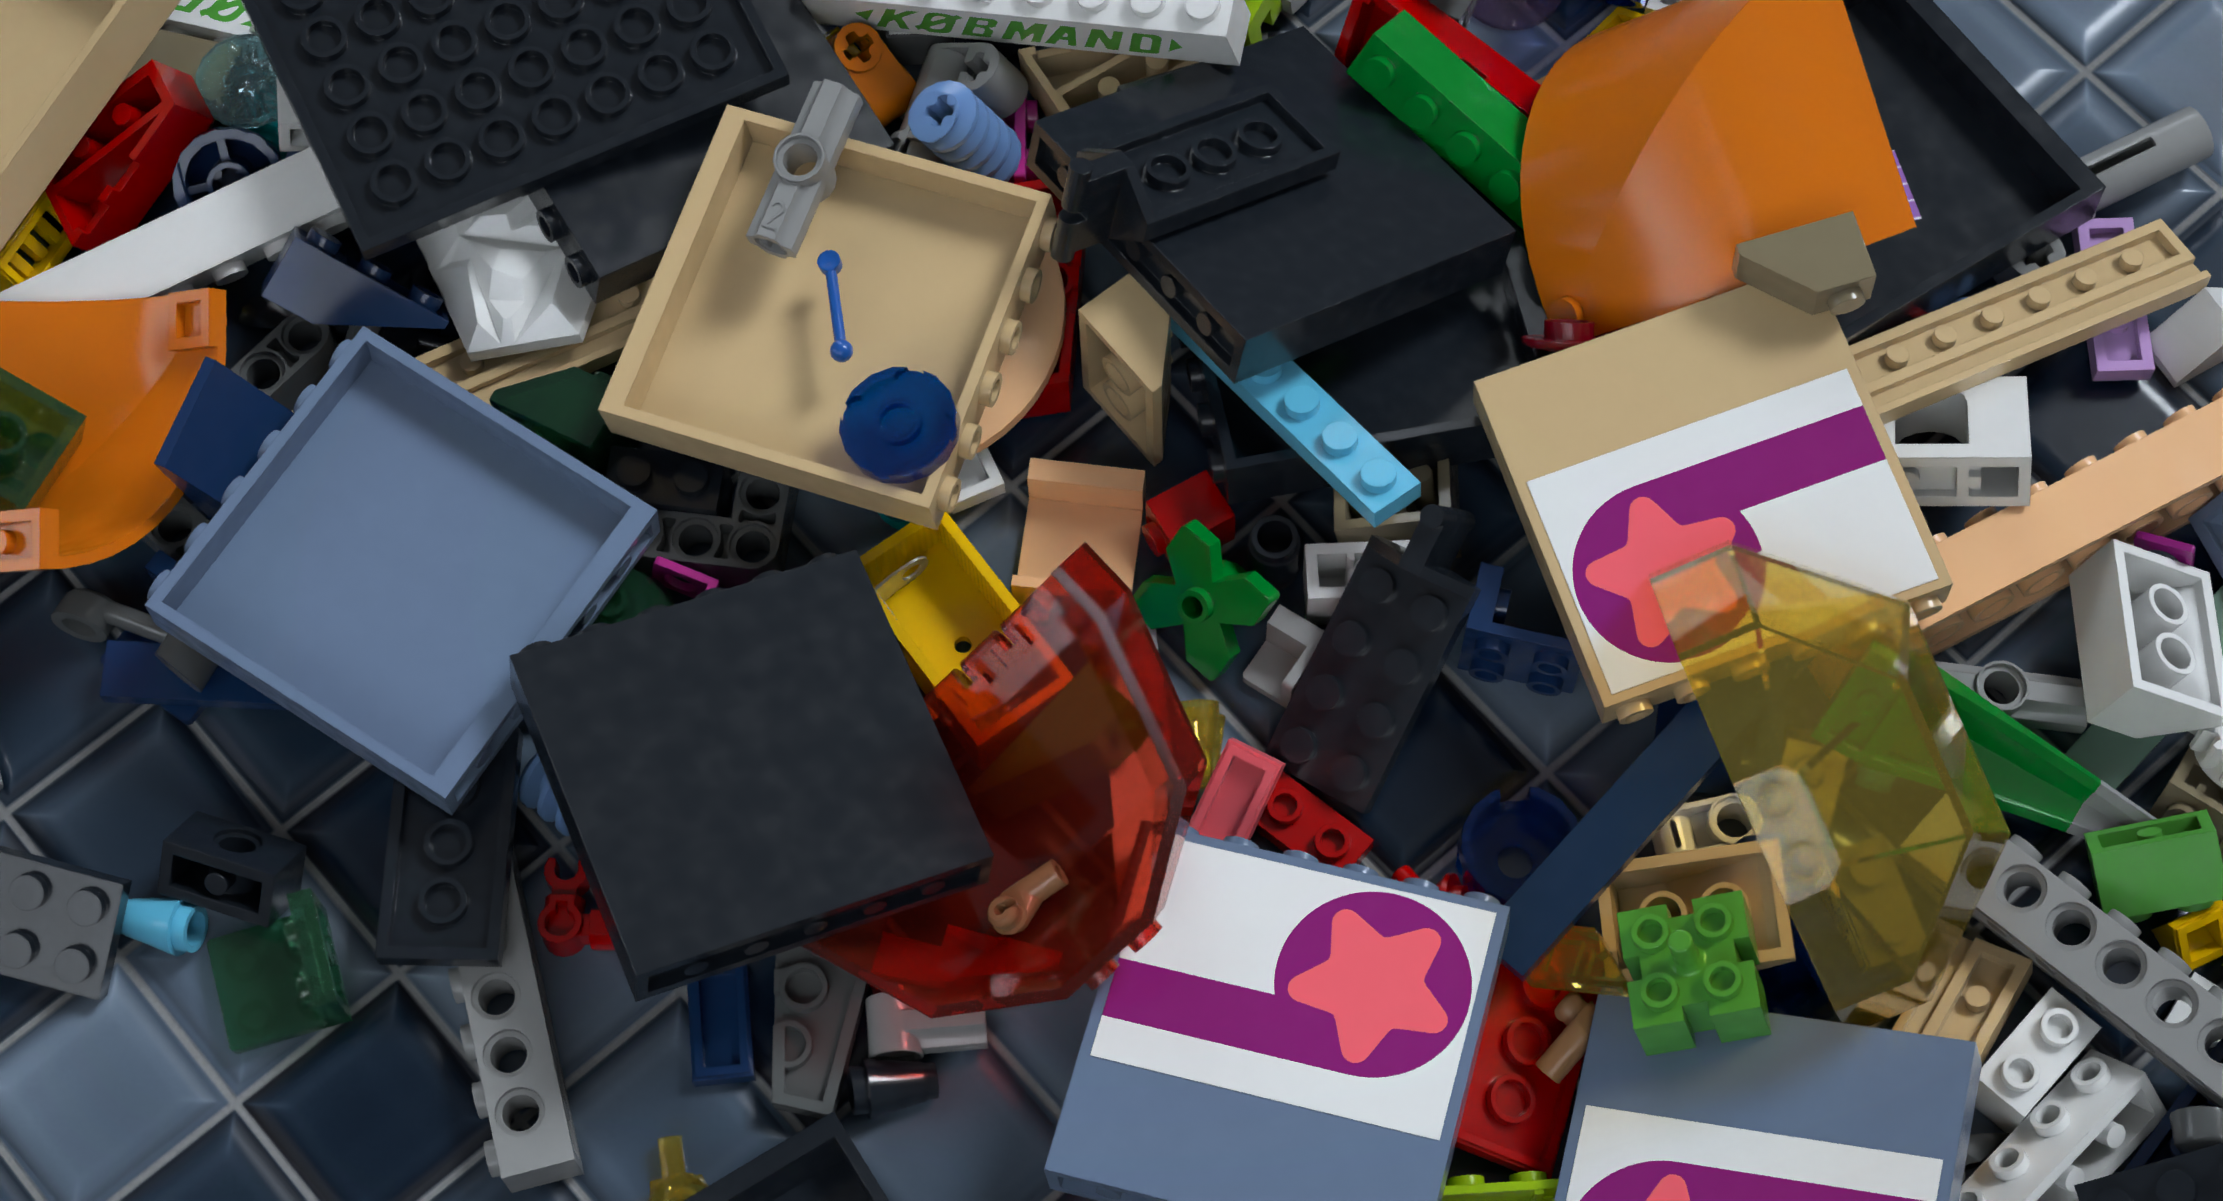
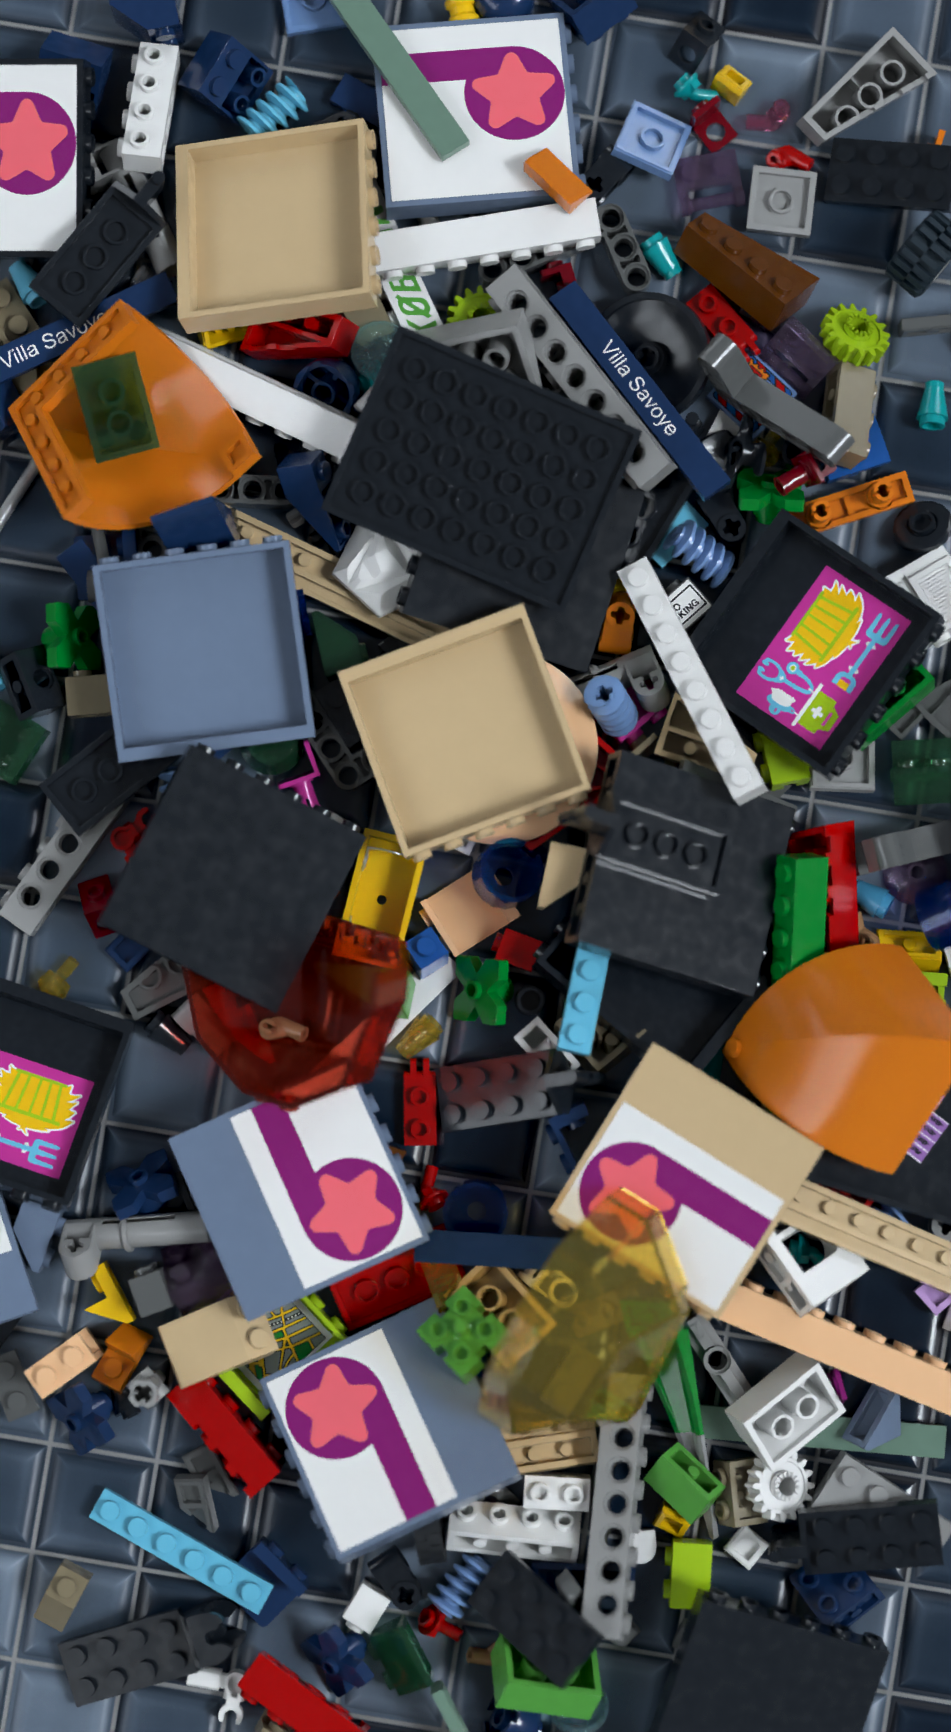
camera: 50 degrees right, 20 degrees up
light grey piece [746,79,863,259] -> none
blue hinge [817,250,853,363] -> none
clear blue tile [839,367,961,484] -> none
coral tile [1188,737,1286,840] -> none
light grey panel [1243,604,1324,708] -> none
dark red piece [1521,319,1598,352] -> none
medium nougat arm [1535,992,1595,1084] -> none
dark tan slope [1732,211,1877,315] -> none
none -> green plant [41,602,102,672]
none -> dark tan brick [65,669,112,719]
none -> dark red bracket [77,874,115,939]
none -> clear blue piece [472,838,544,909]
none -> dark azure cone [857,879,895,919]

